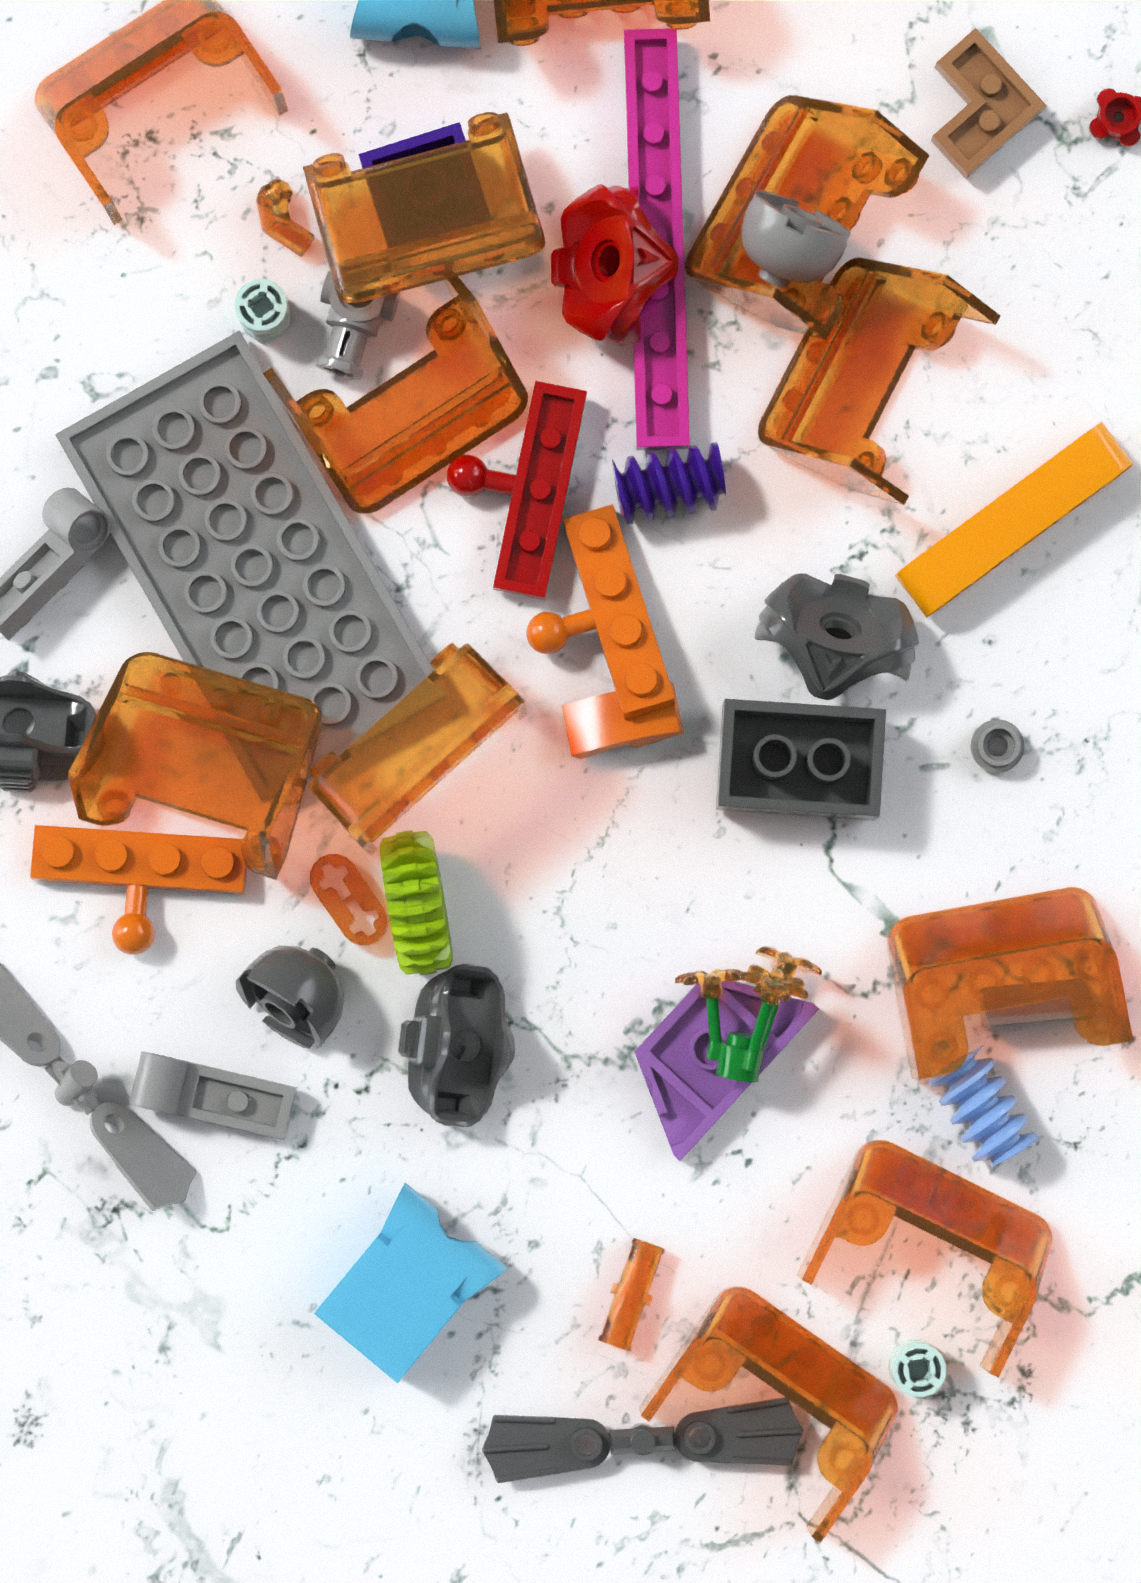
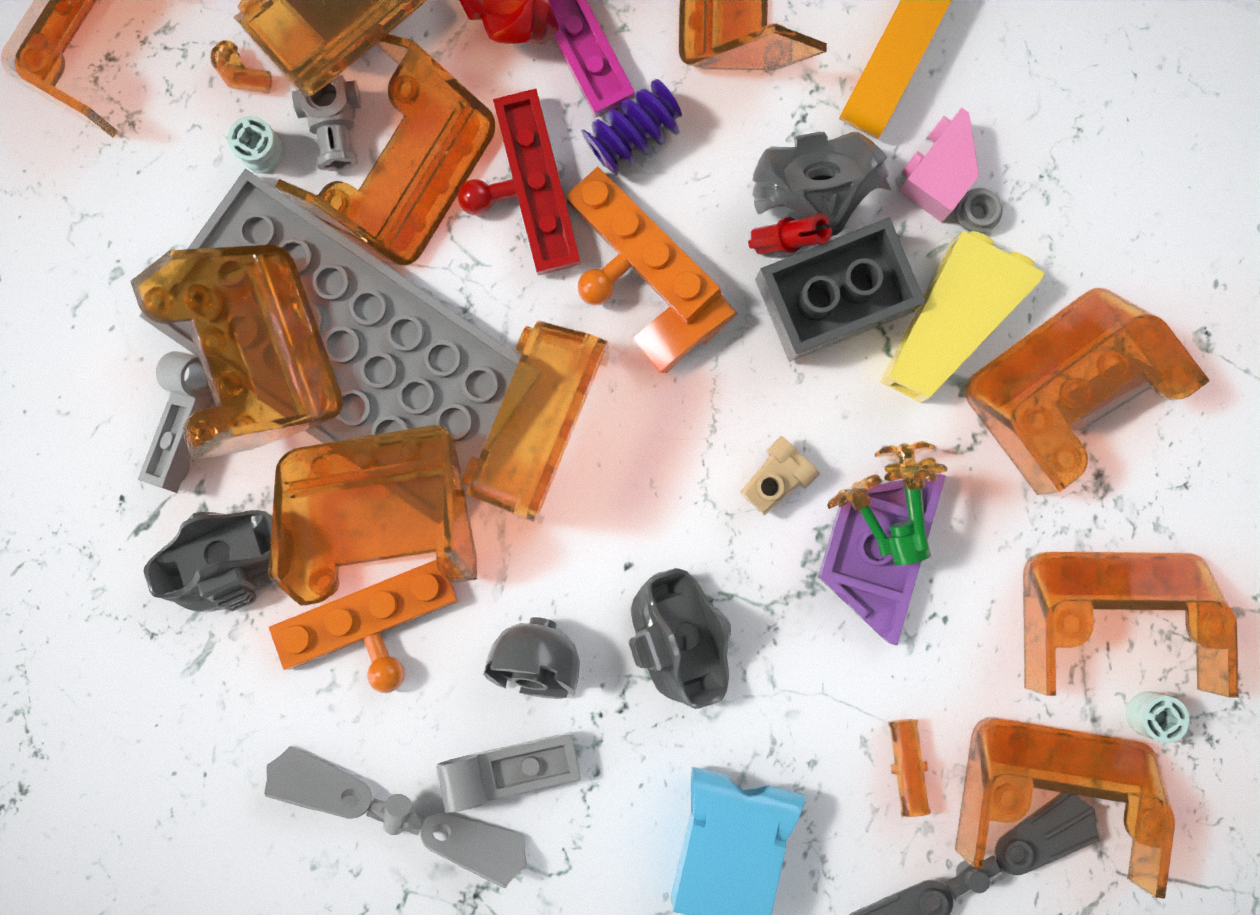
camera: 30 degrees left, 0 degrees up
clear orange beam [310,854,389,946] -> none
lime gear [379,830,453,975] -> none
light blue piece [928,1045,1039,1166] -> none
none -> clear orange windscreen [130,245,343,461]
none -> tan plate [740,436,820,516]
none -> red axle [748,214,832,254]
none -> light yellow slope [880,231,1045,403]
none -> bright pink slope [899,107,979,223]

